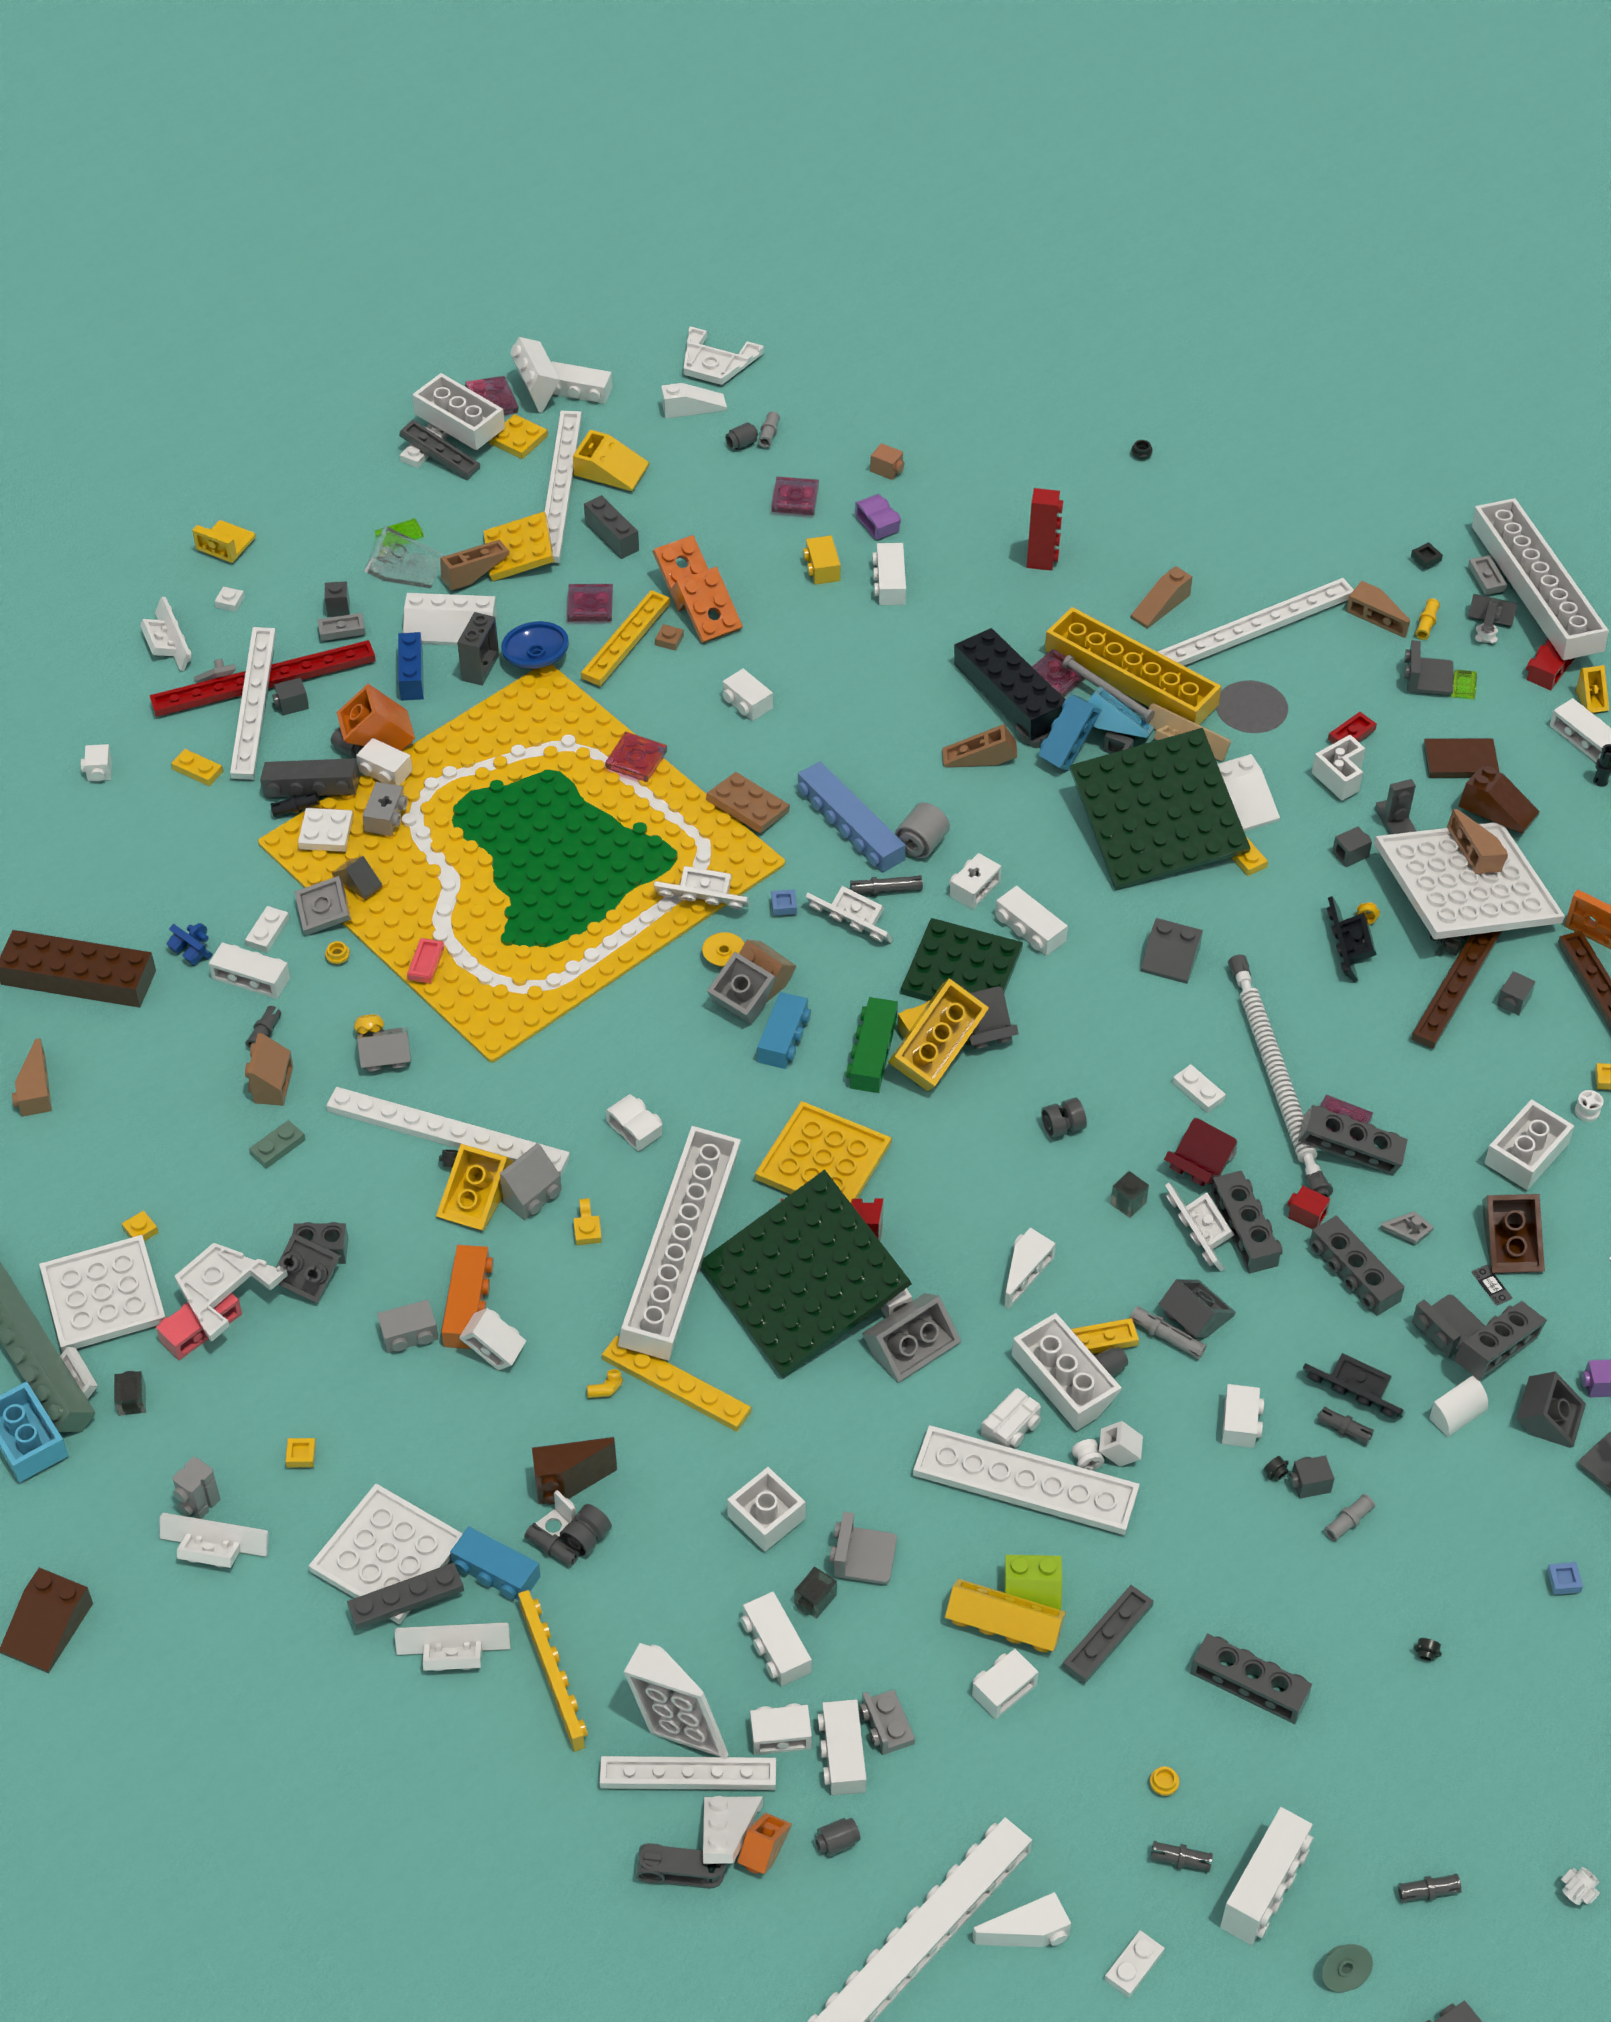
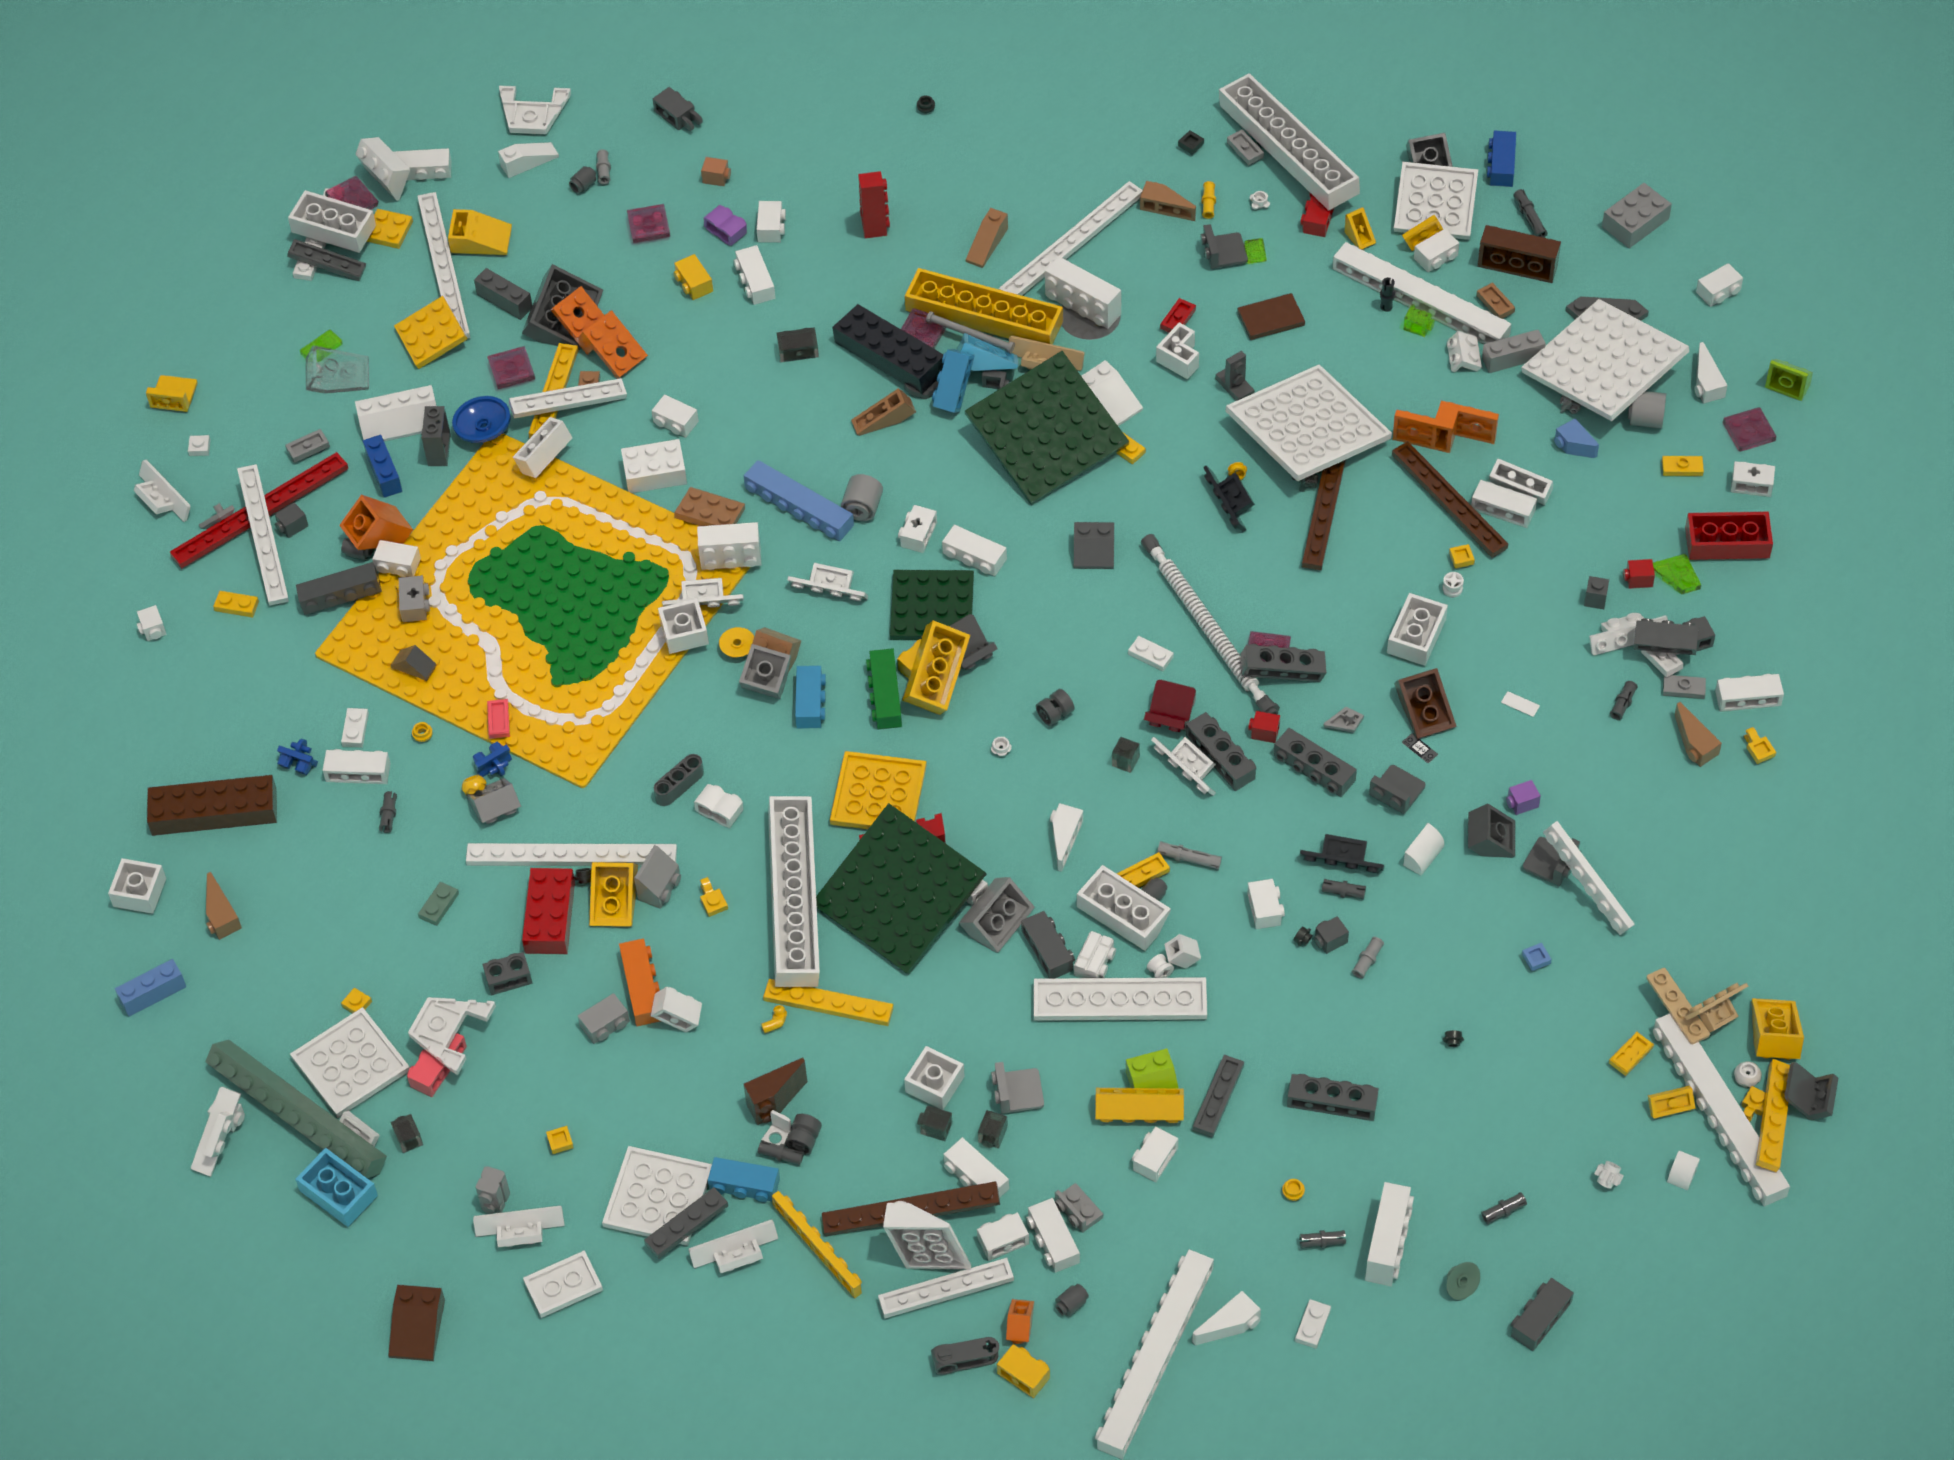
camera: 15 degrees left, 5 degrees up
medium nougat slope [245,1033,293,1106] -> none
black pin [271,791,320,818] -> none
dark grey plate [276,1233,341,1303] -> none
light grey plate [295,876,351,935] -> none
white plate [298,808,353,852] -> none
dark grey brick [325,581,350,617] -> none
medium nougat slope [440,540,509,591] -> none
clear pink plate [605,731,667,782] -> none
white wing [703,1796,763,1864] -> none
medium blue plate [771,889,797,915] -> none
dark grey pin [850,875,923,896] -> none
dark grey slope [1159,1279,1236,1338] -> none
dark grey brick [1332,826,1372,867] -> none
medium nougat slope [1447,809,1508,874] -> none
dark grey brick [1454,1301,1547,1380] -> none
reddish brown slope [1458,765,1540,834] -> none
dark grey bracket [1468,594,1518,627] -> none
dark grey brick [1497,971,1536,1016] -> none
none -> blue hips [473,742,512,777]
none -> white plate [509,378,627,418]
none -> white brick [513,417,572,478]
none -> dark grey slope [522,264,603,350]
none -> red brick [522,868,575,954]
none -> white plate [523,1250,603,1318]
none -> white brick [621,439,687,493]
none -> dark grey hinge [652,87,703,131]
none -> dark grey beam [653,754,704,806]
none -> white brick [658,599,709,654]
none -> white brick [697,522,762,570]
none -> white brick [757,201,786,243]
none -> clear smoke brick [776,327,819,362]
none -> reddish brown plate [822,1181,1000,1236]
none -> clear smoke brick [917,1105,953,1141]
none -> white plate [991,737,1011,756]
none -> yellow brick [997,1344,1050,1399]
none -> dark grey brick [1021,911,1075,979]
none -> white brick [1045,256,1121,329]

